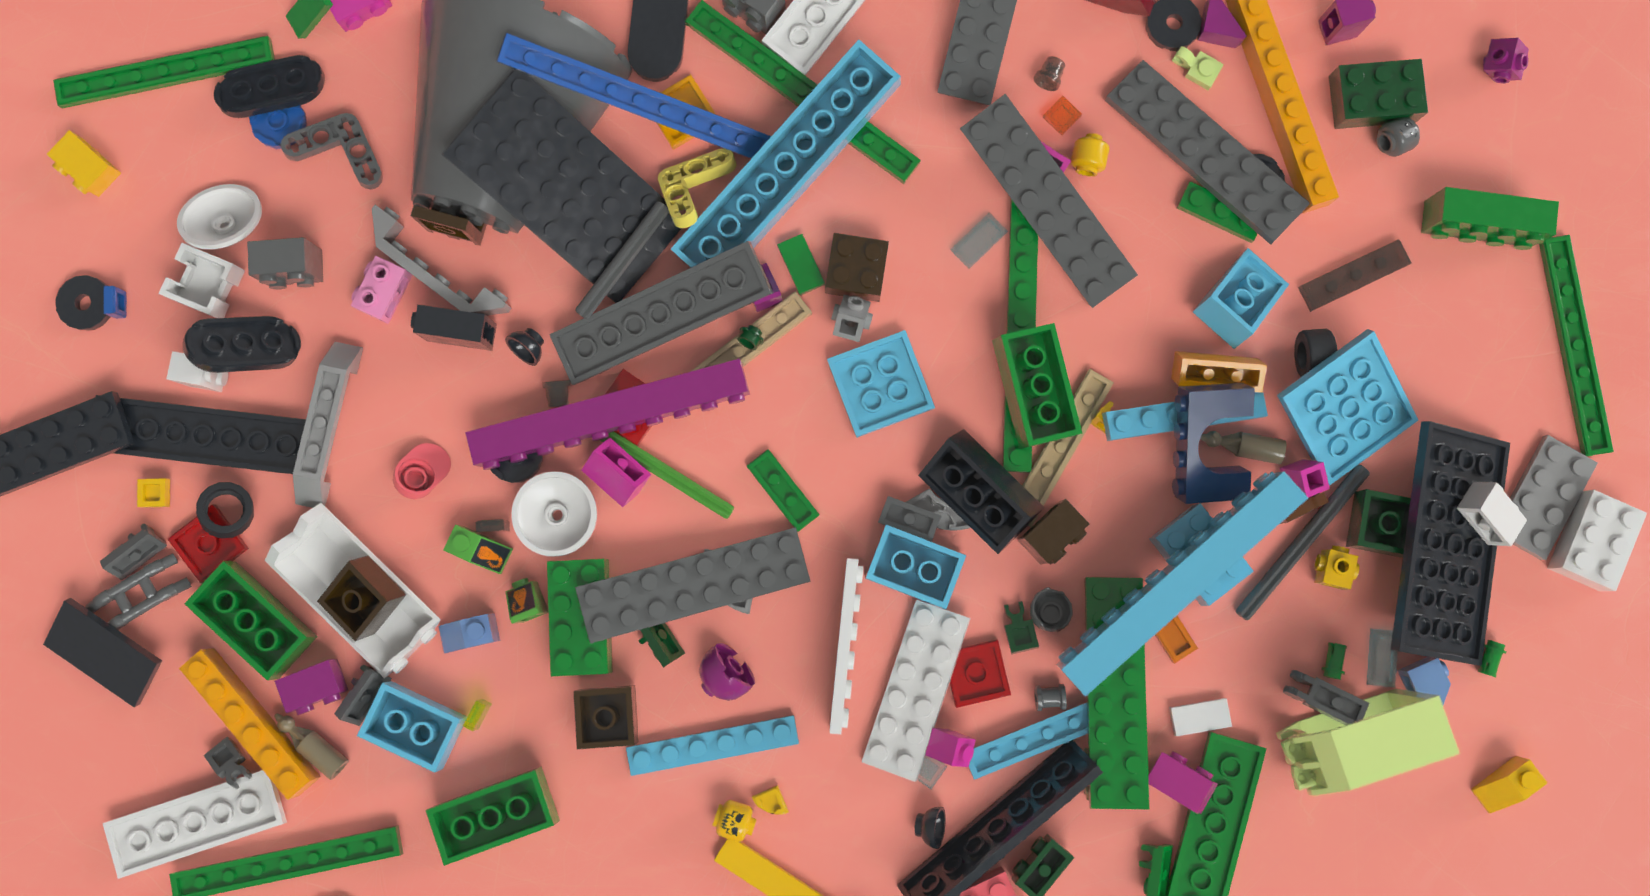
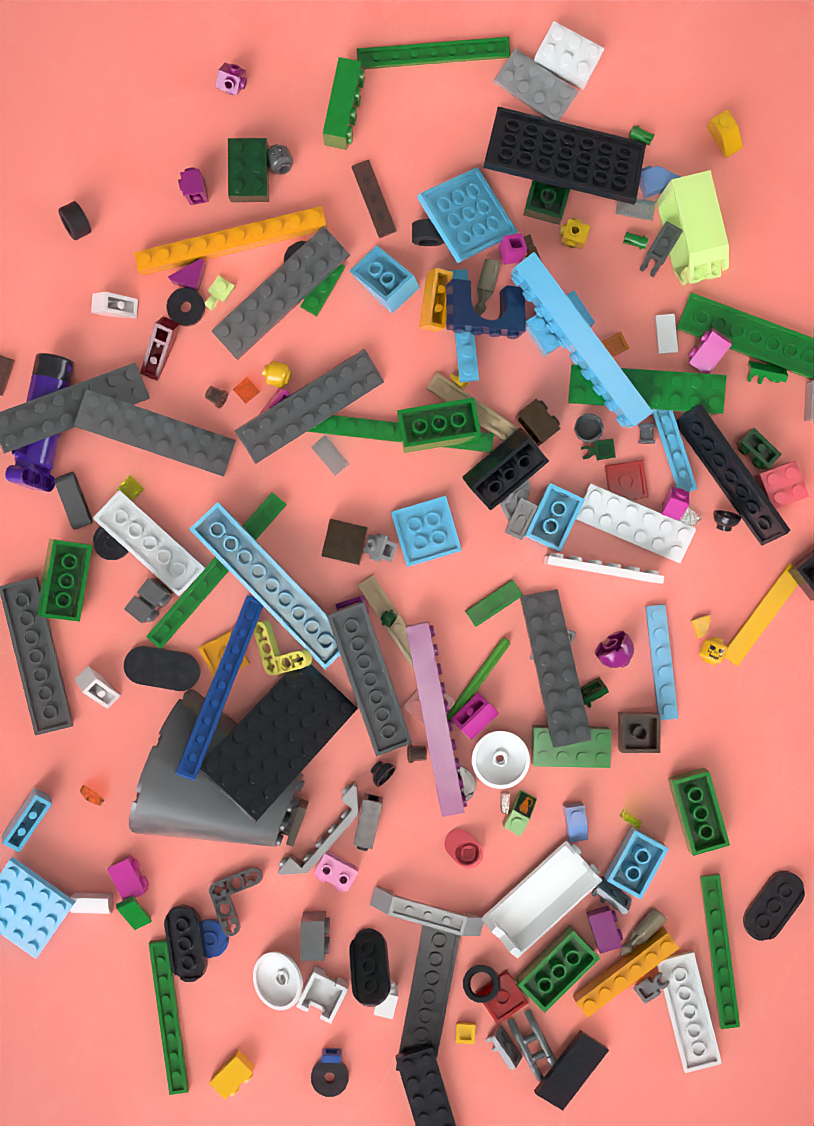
camera: 90 degrees left, 5 degrees up
dark brown brick [317,555,406,641] -> none
slope [505,578,549,624] -> none
dark grey axle [575,202,669,319] -> none
green tile [777,234,825,296] -> none
dark grey axle [1236,465,1370,620] -> none
white brick [1457,482,1527,546] -> none

